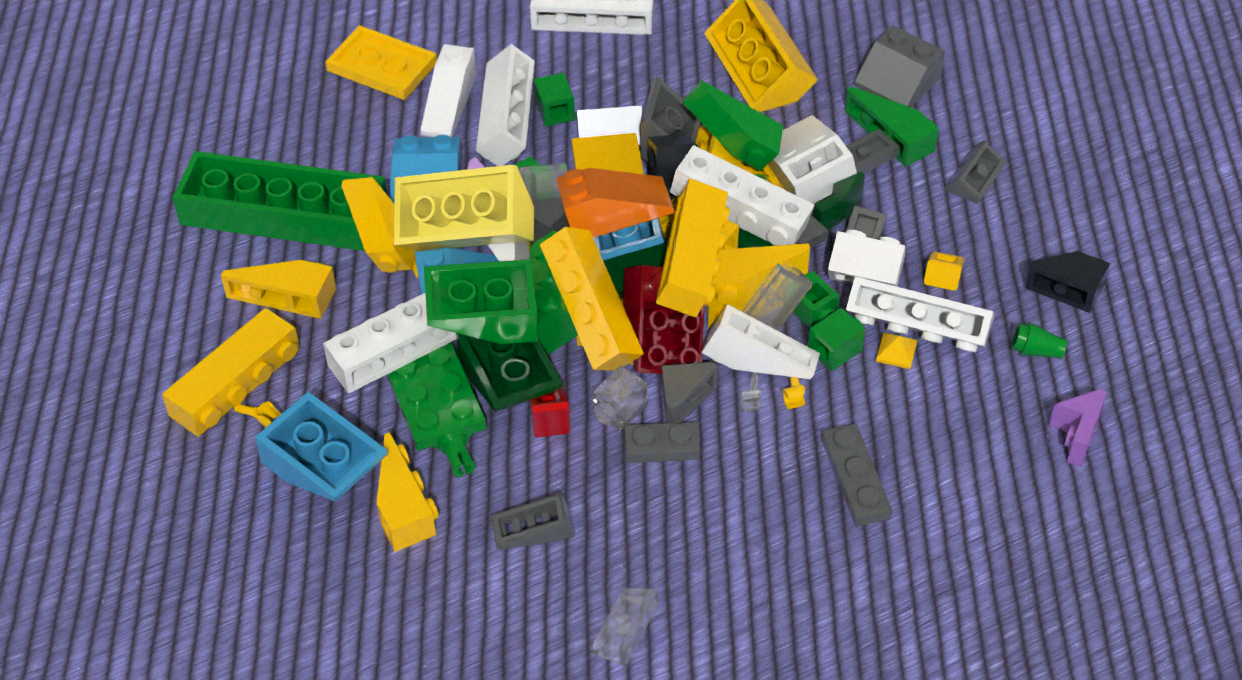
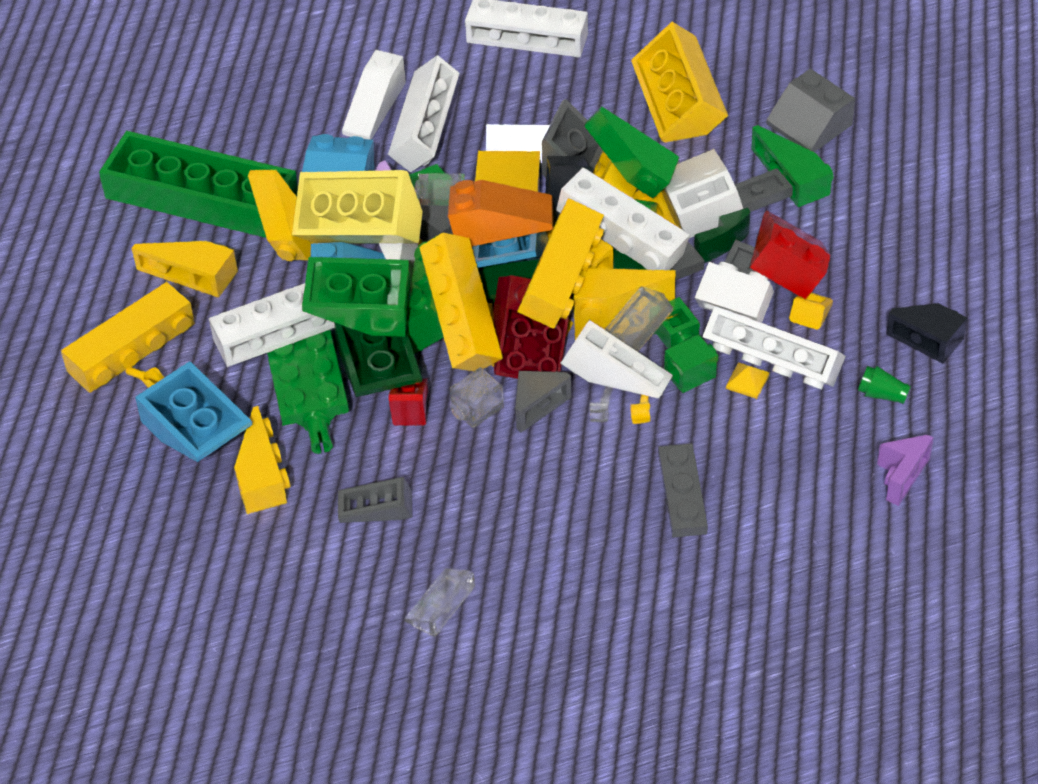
camera: 10 degrees right, 0 degrees up
yellow plate [325,25,437,100] -> none
green brick [533,72,575,127] -> none
dark grey plate [625,422,700,463] -> none
dark grey slope [944,140,1007,204] -> none
none -> red slope [750,210,830,300]

